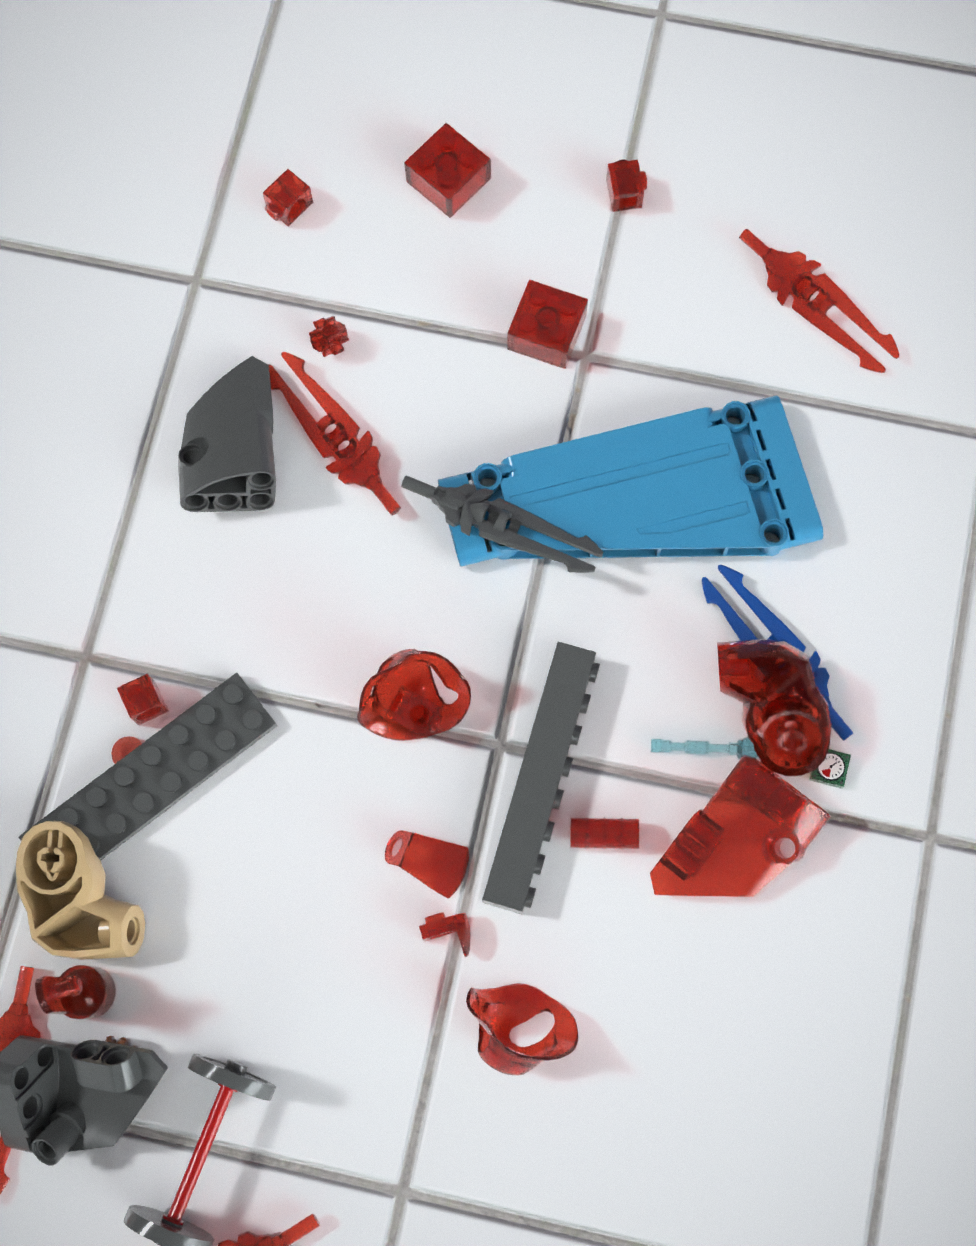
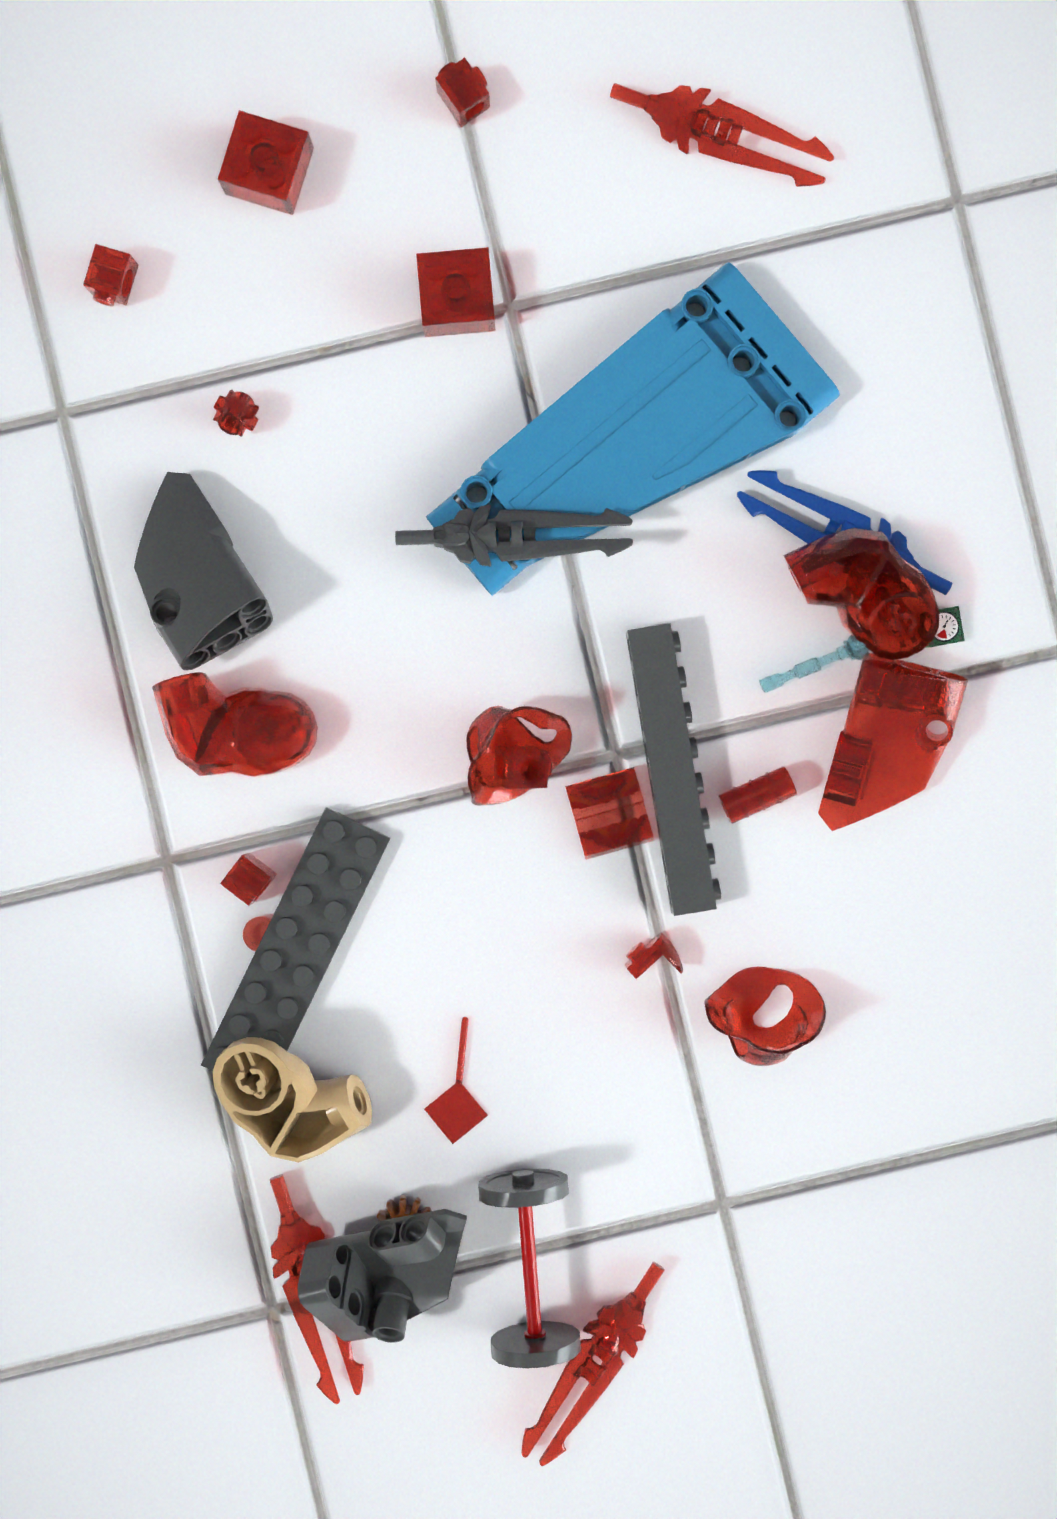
camera: 30 degrees left, 15 degrees up
clear red piece [35,965,116,1019] -> none
clear red sword [268,352,401,516] -> none
clear red piece [385,830,469,899] -> none
none -> clear red piece [152,672,318,778]
none -> clear red piece [424,1017,488,1144]
none -> clear red slope [565,767,654,860]

